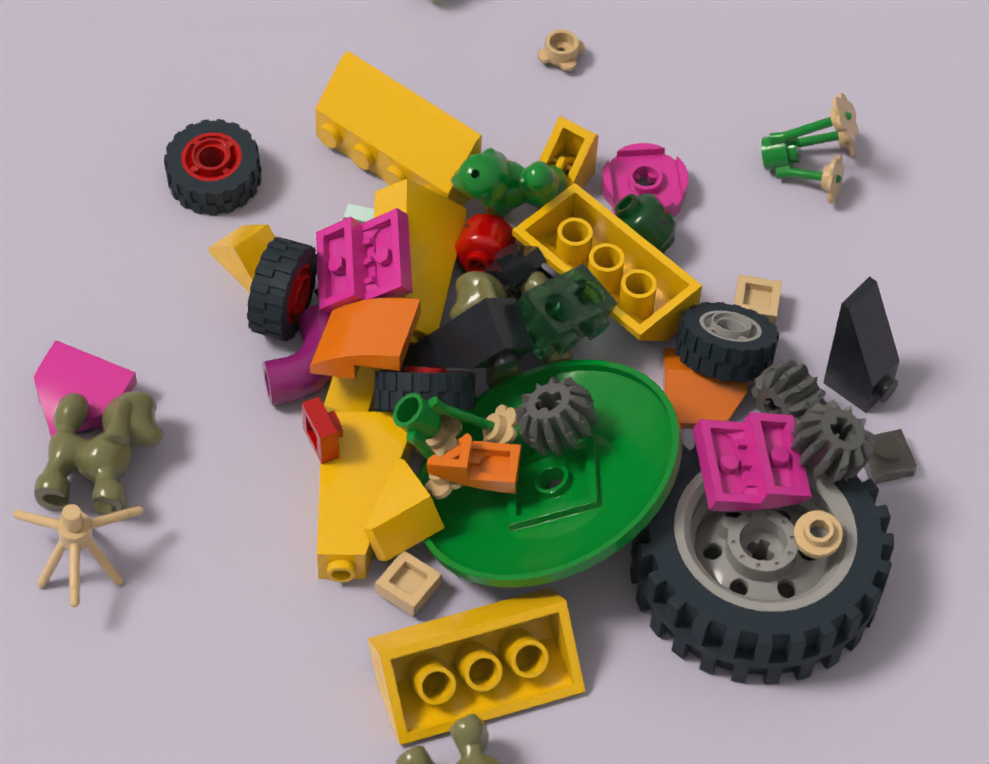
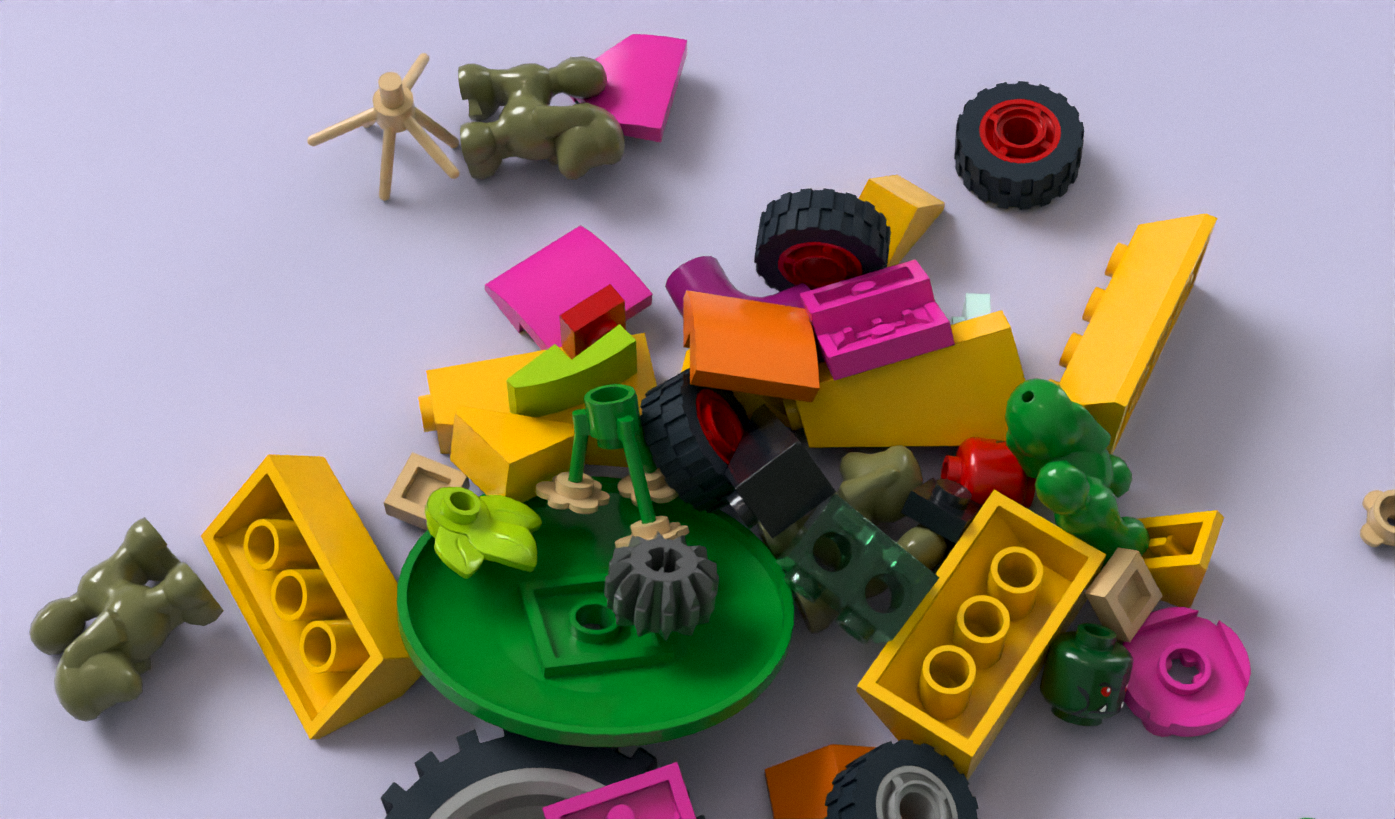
camera: 80 degrees right, 5 degrees up
orange slope [427,433,521,494] -> none
none -> lime plate [425,487,542,579]
none -> dark pink slope [485,225,653,350]
none -> lime slope [506,324,637,417]
none -> tan plate [1085,547,1163,642]

